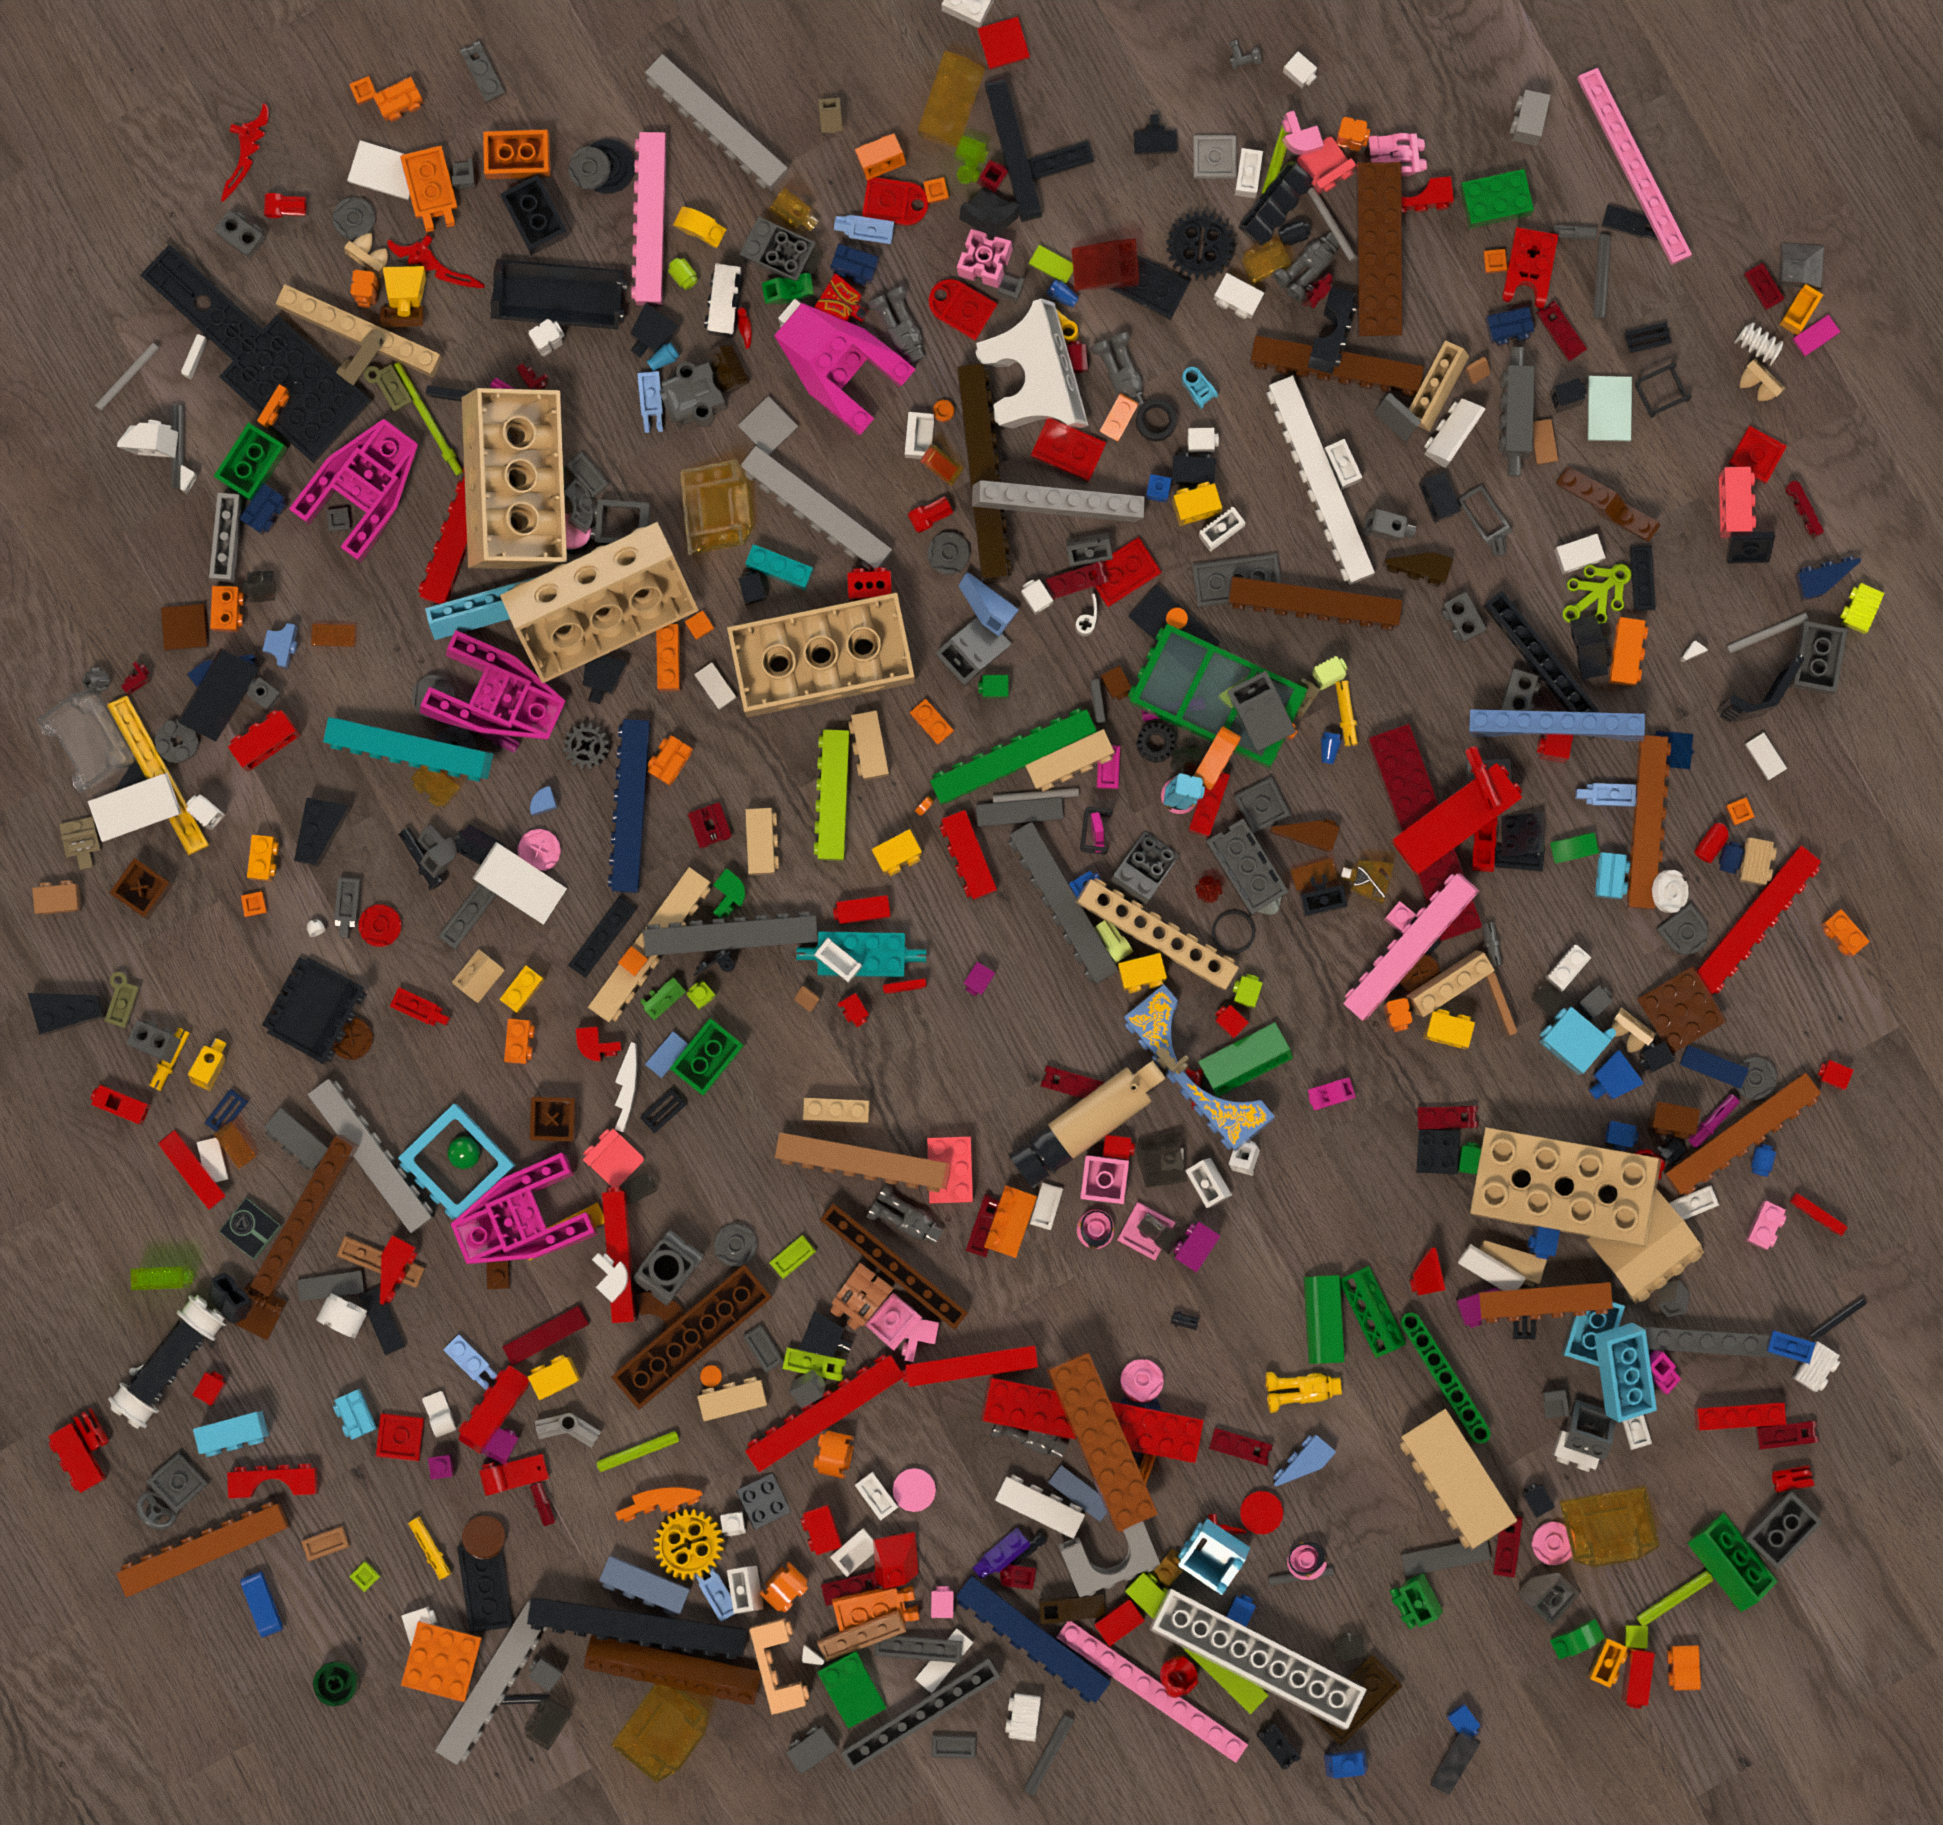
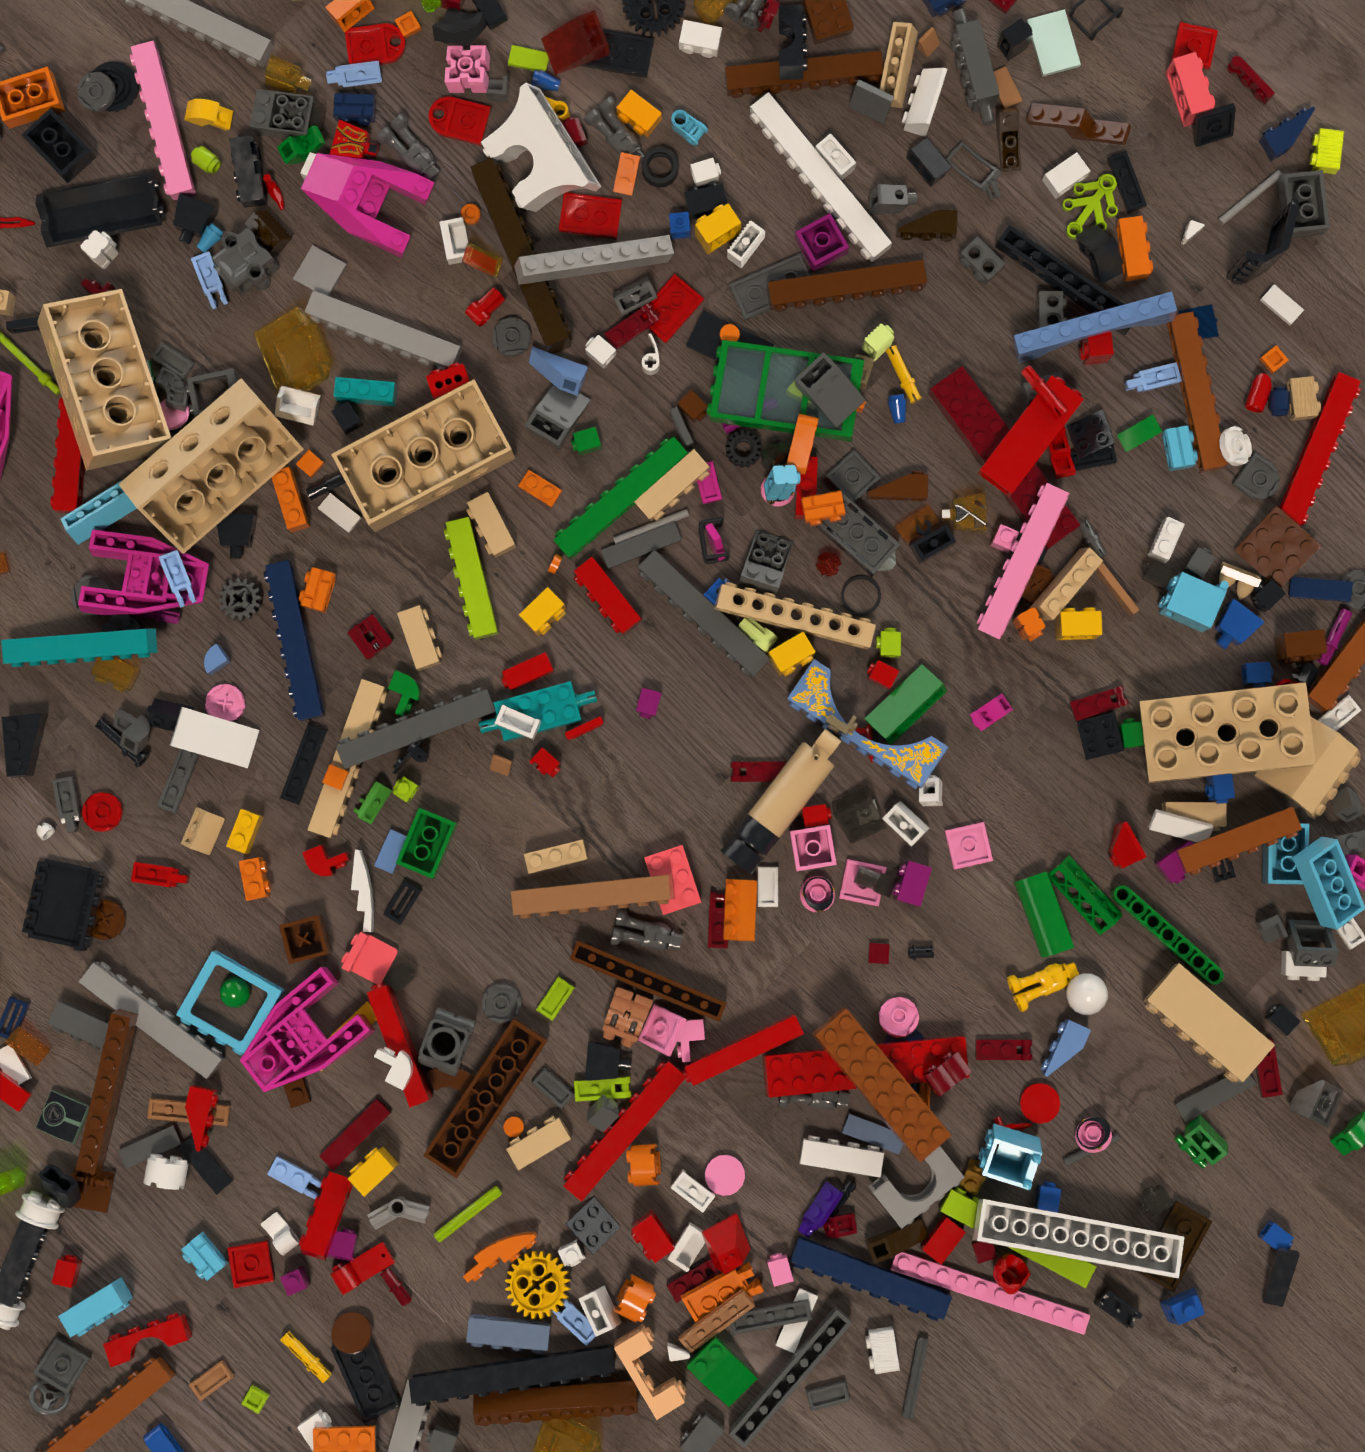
camera: 15 degrees left, 0 degrees up
bright pink tile [1531,1522,1575,1565] -> none
none -> light blue hinge [159,550,197,608]
none -> white panel [275,386,321,426]
none -> black axle [306,474,346,500]
none -> light orange brick [616,90,662,137]
none -> magenta brick [794,213,849,272]
none -> orange brick [801,491,846,526]
none -> dark red tile [868,943,890,964]
none -> dark red brick [923,1051,972,1096]
none -> bright pink tile [945,822,993,870]
none -> dark red tile [972,1241,997,1264]
none -> dark brown slope [996,107,1021,172]
none -> white piece [1066,973,1108,1015]

